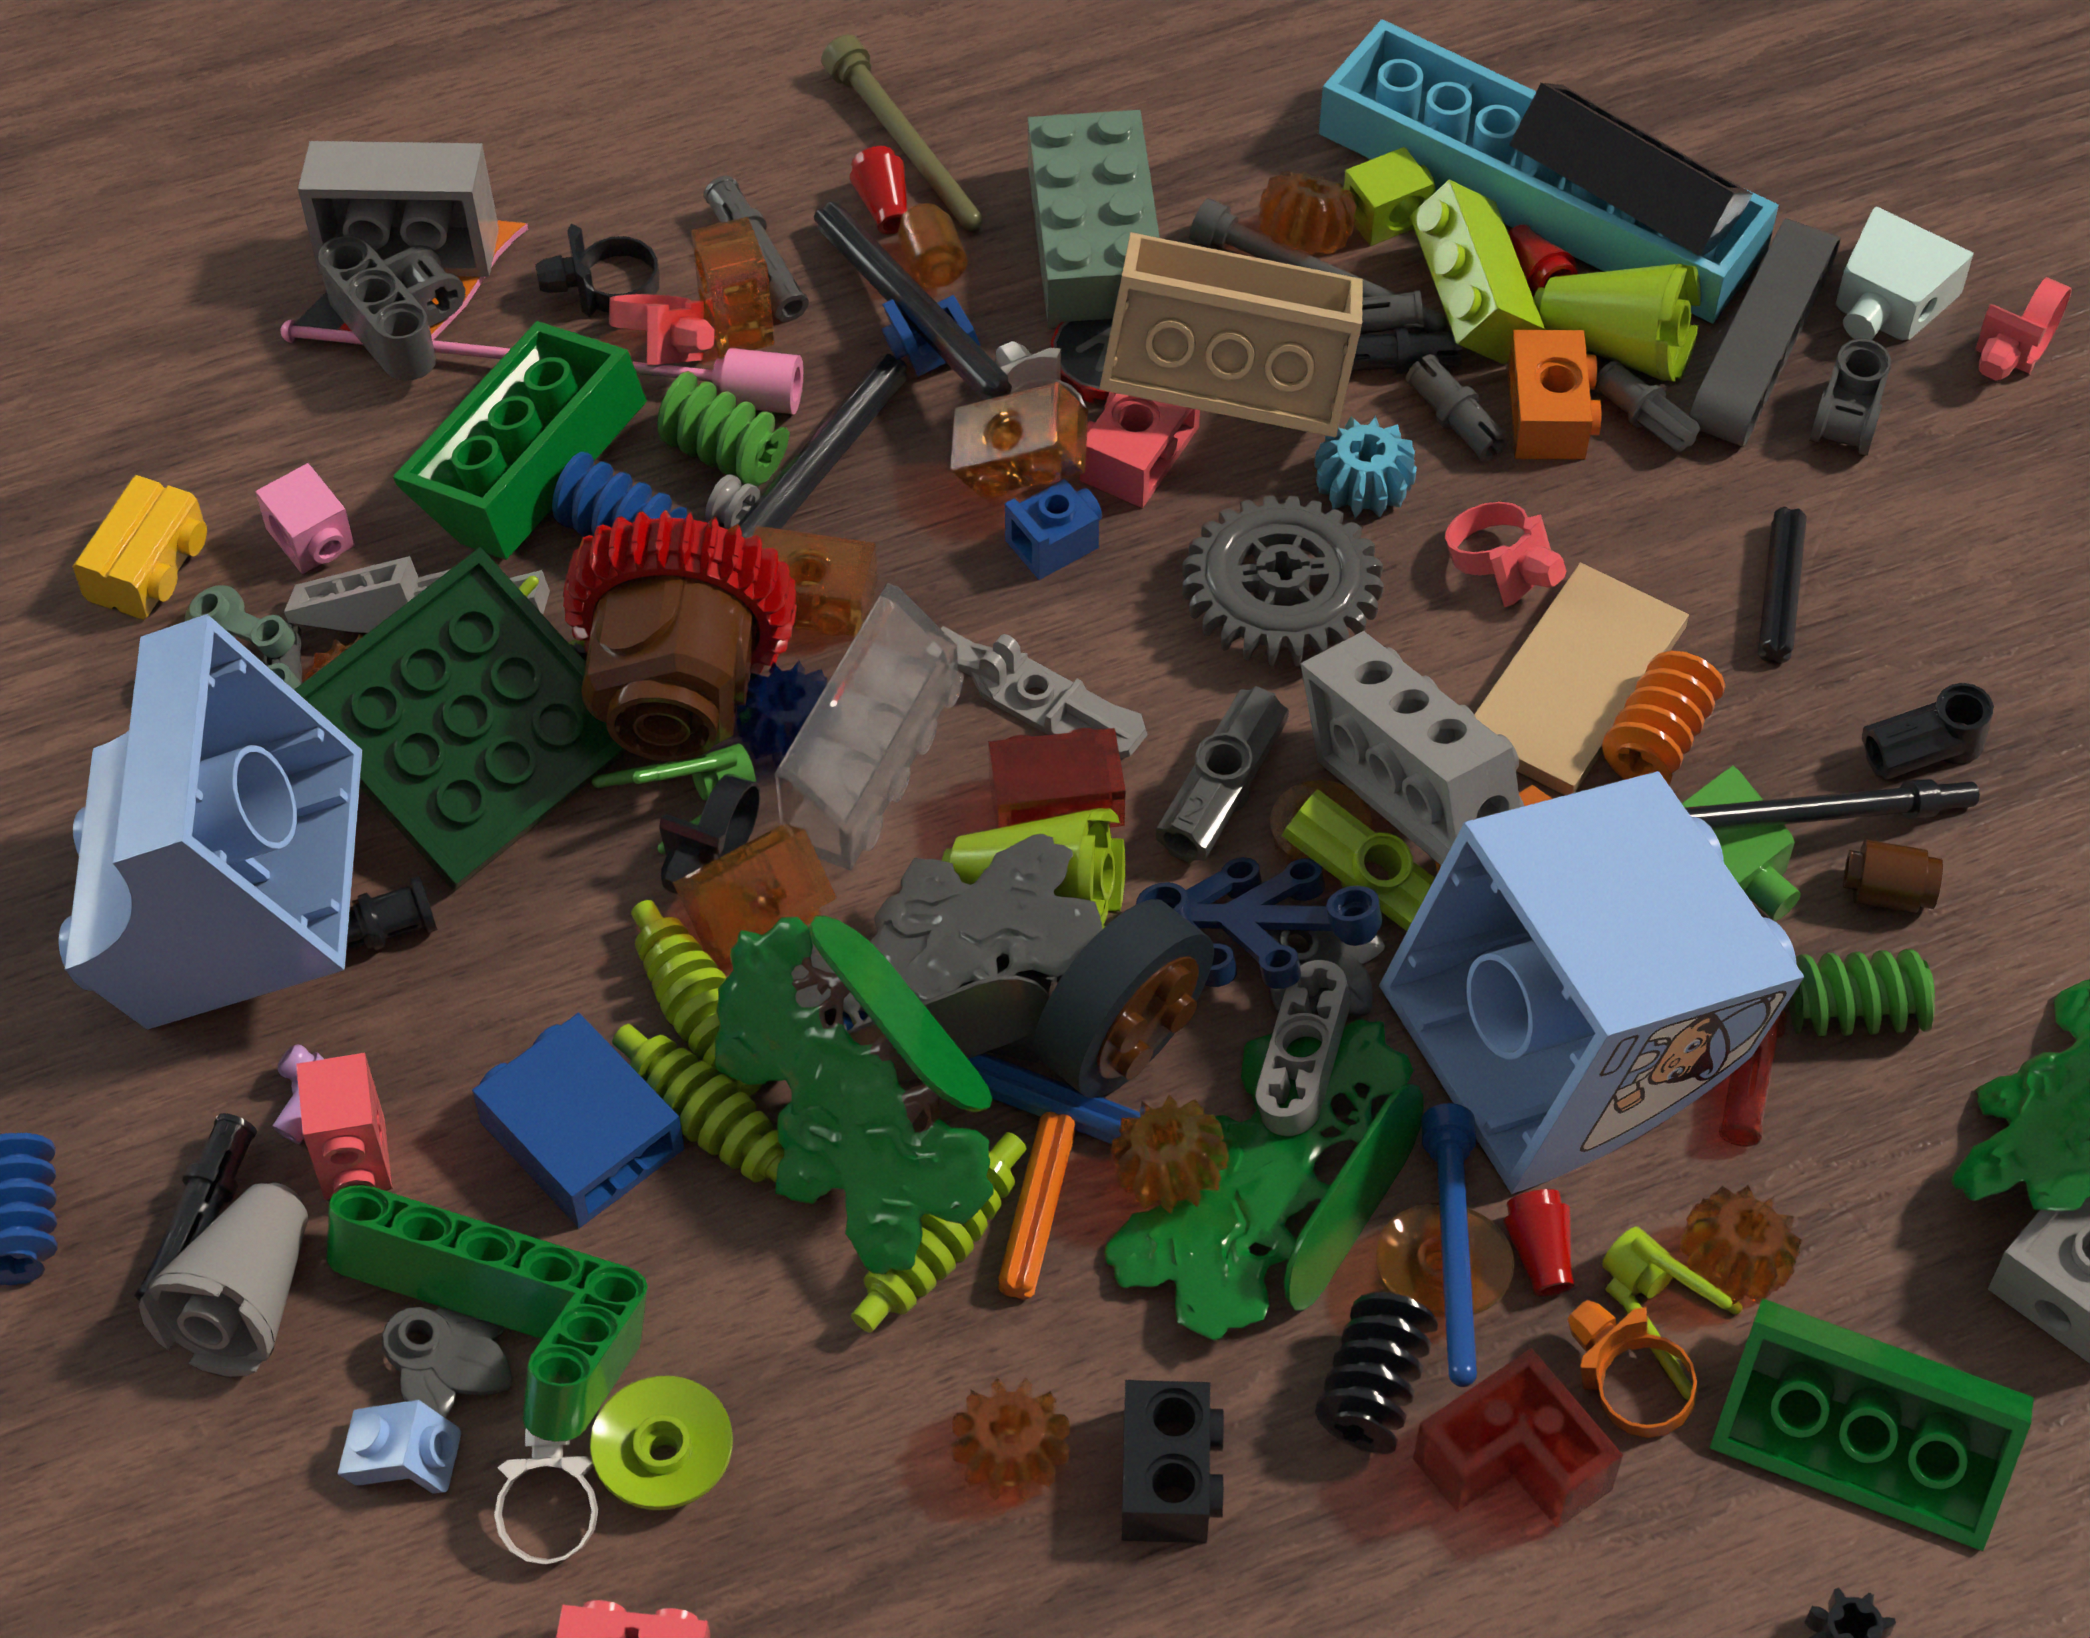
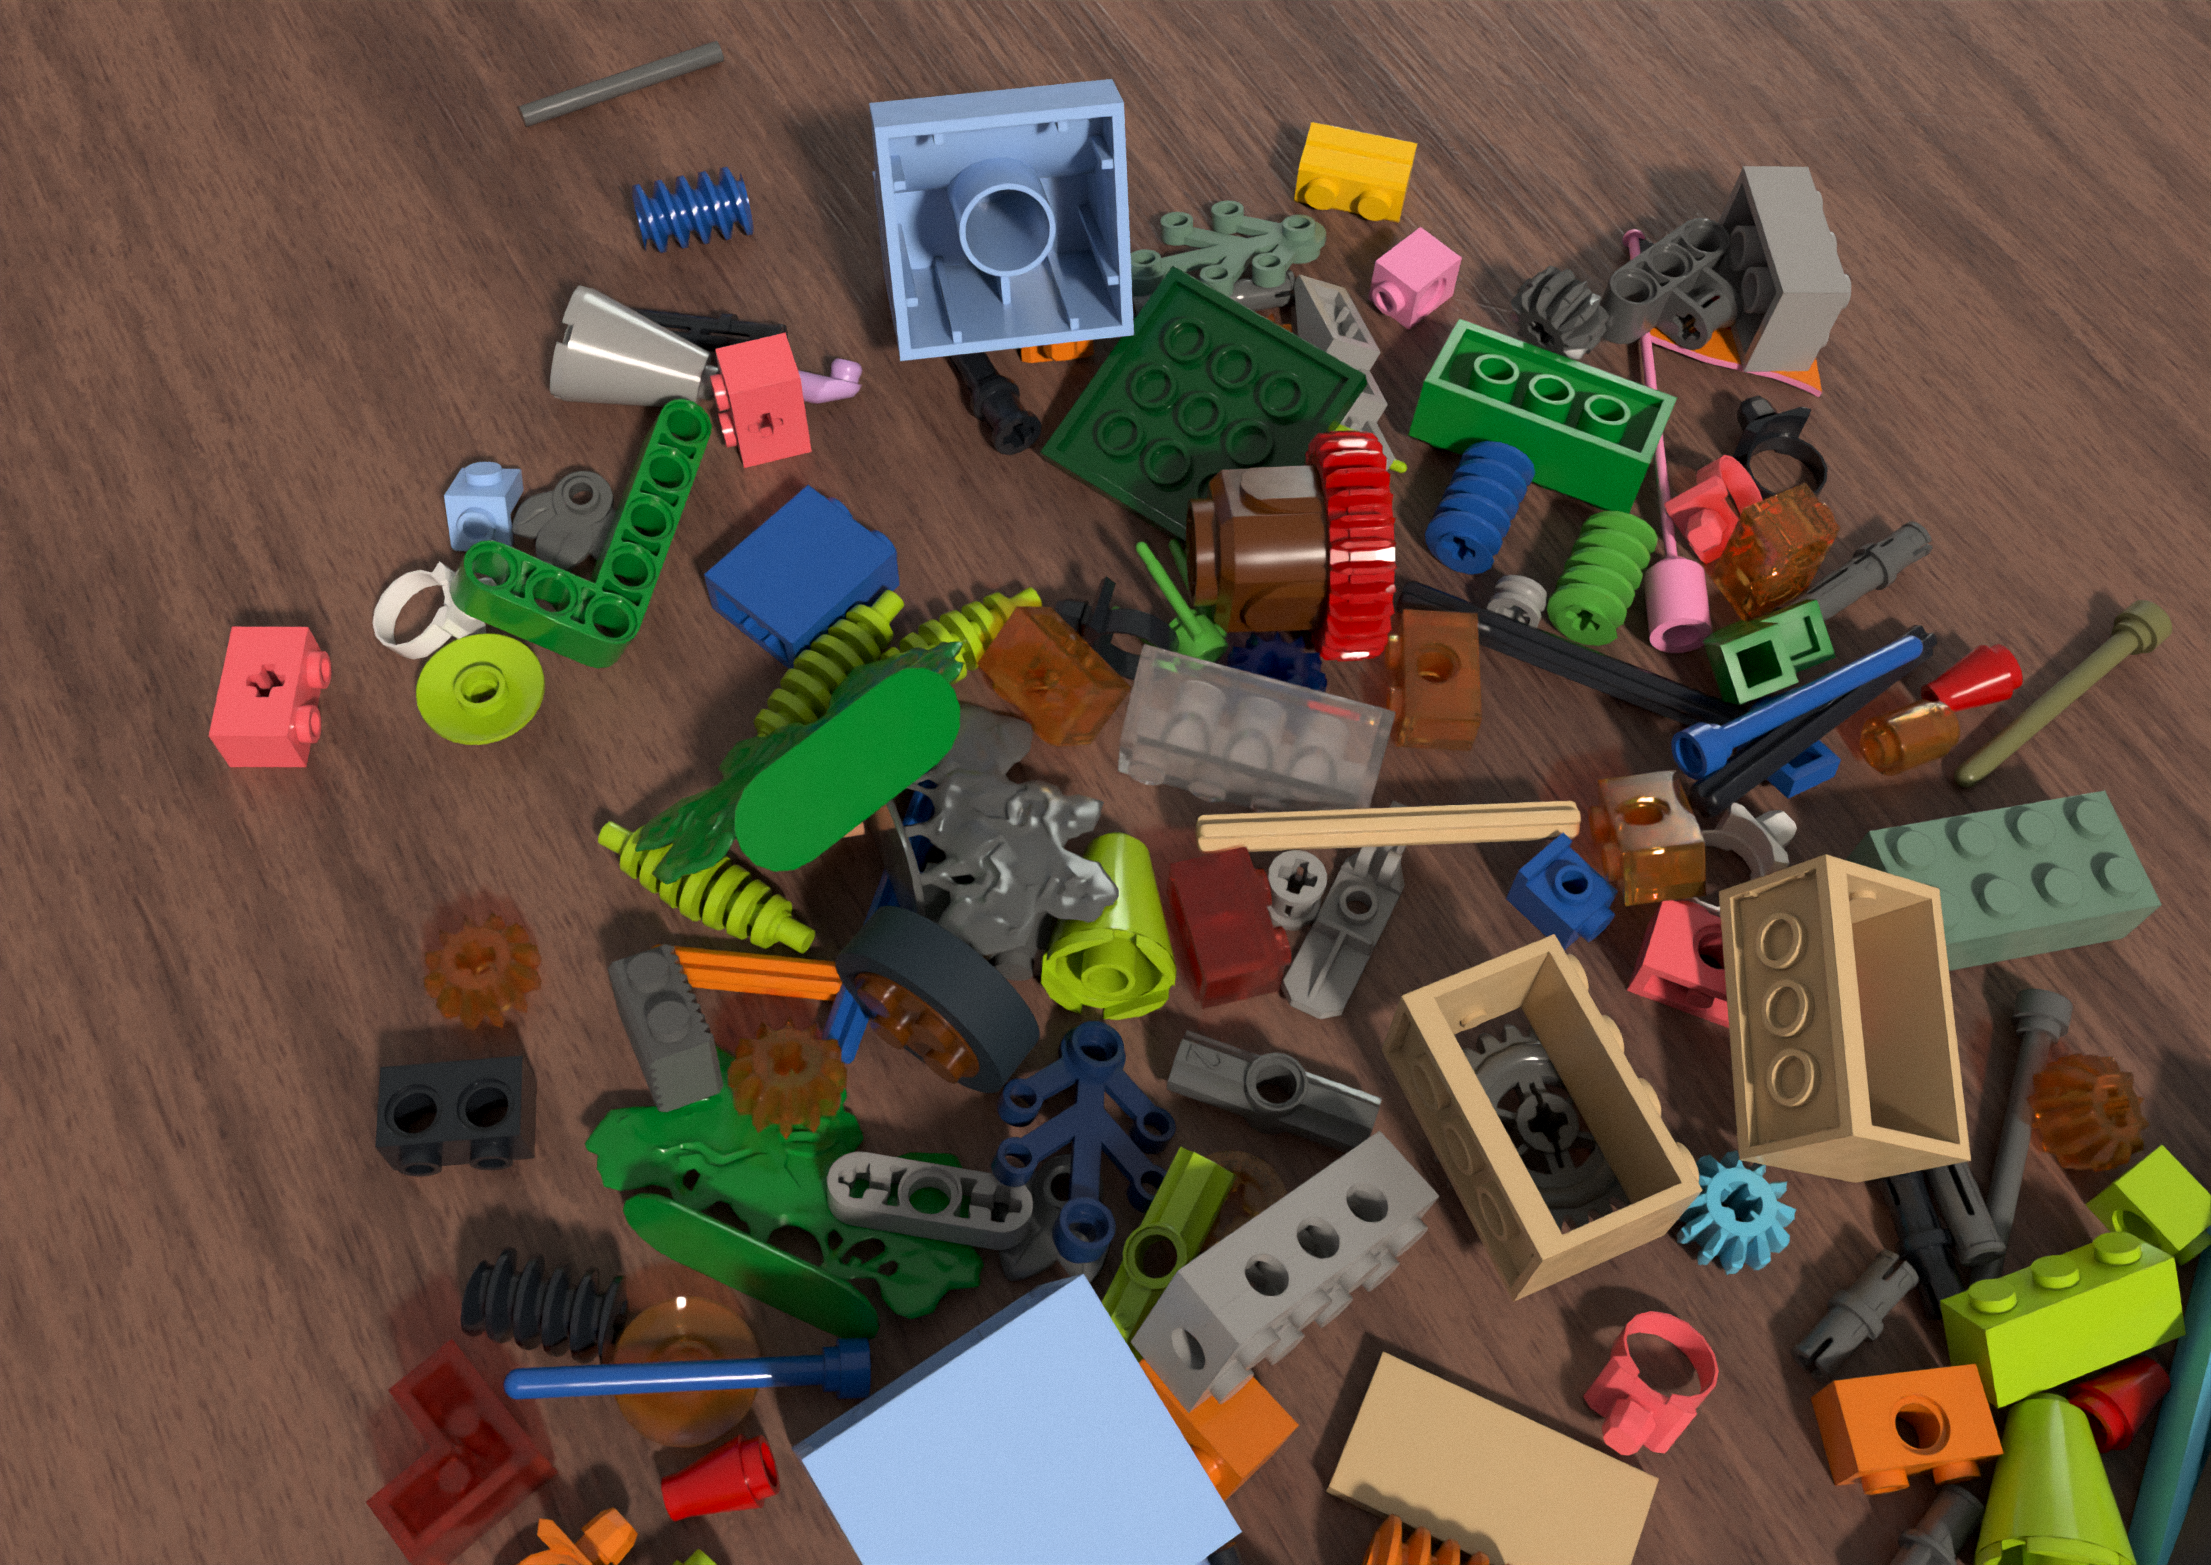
camera: 80 degrees right, 5 degrees up
none -> dark grey brick [607,944,724,1112]
none -> tan axle [1195,801,1581,854]
none -> light grey bush [1262,850,1327,931]
none -> tan hose [1381,934,1703,1302]
none -> dark grey gear [1510,265,1609,360]
none -> blue piece [1671,635,1923,780]
none -> green brick [1703,599,1836,705]

